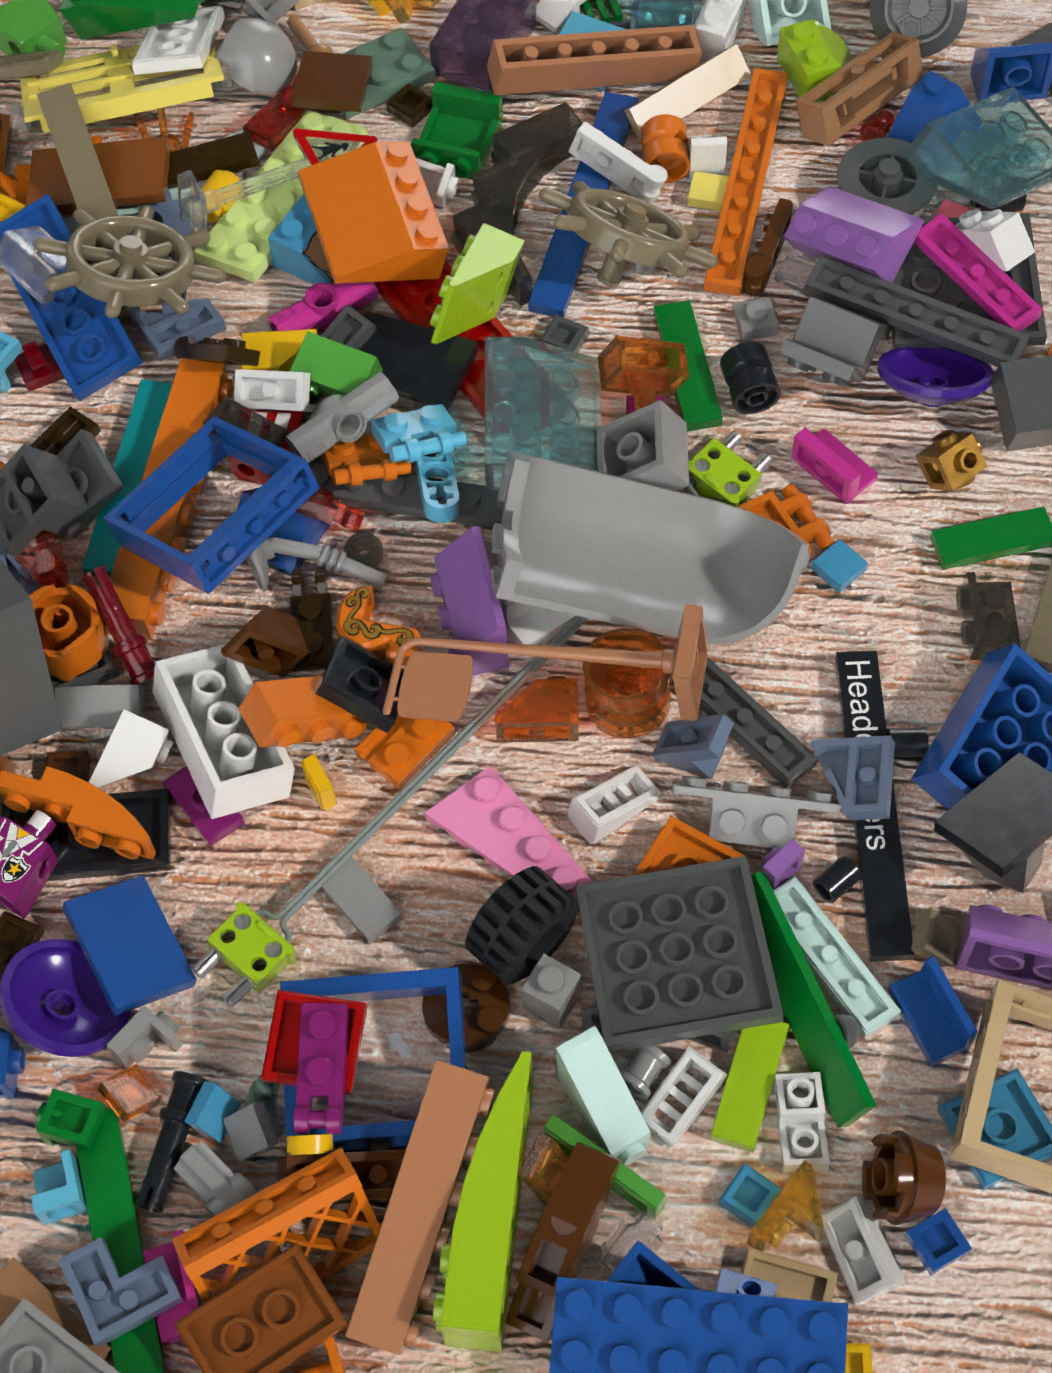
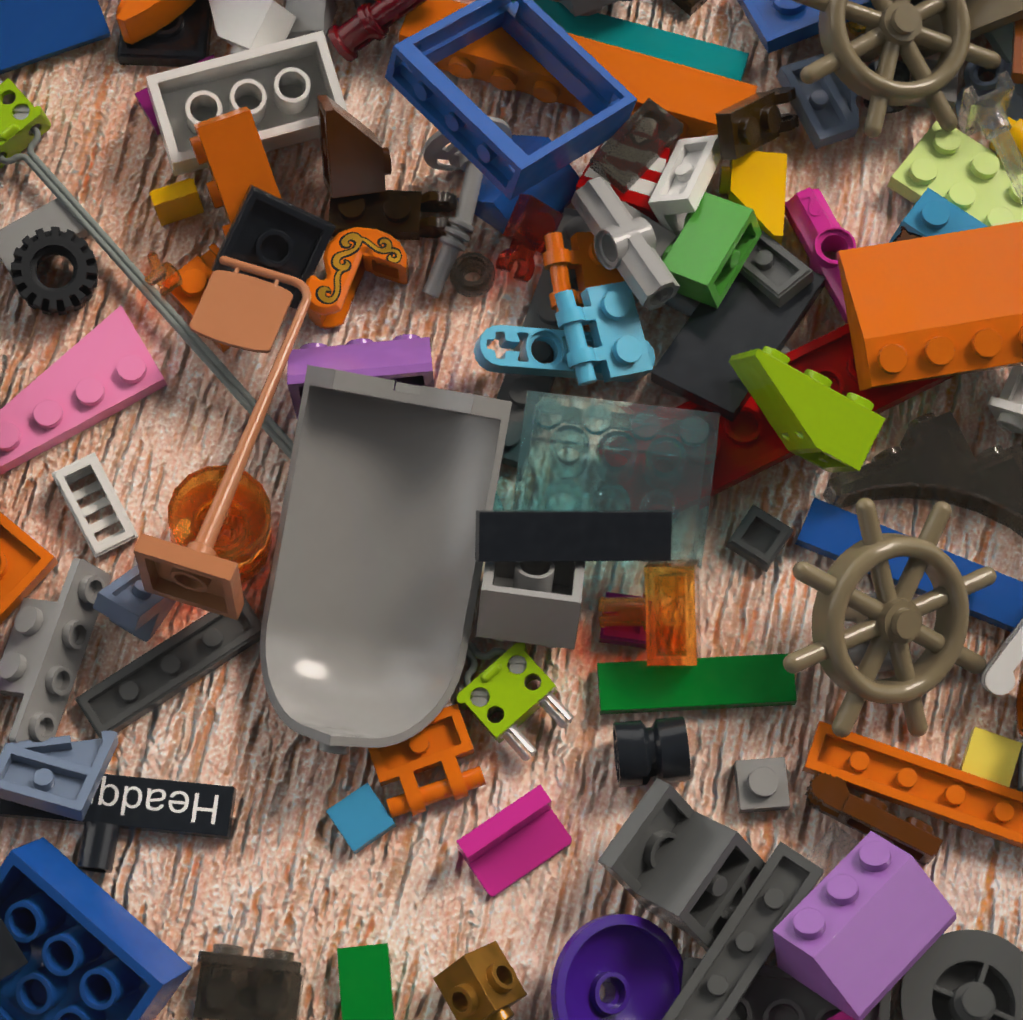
camera: 95 degrees right, 10 degrees up
clear orange slope [495,676,579,743] -> none
none -> black tyre [11,227,98,316]
none -> clear orange hand [145,252,182,297]
none -> black tile [475,510,672,562]

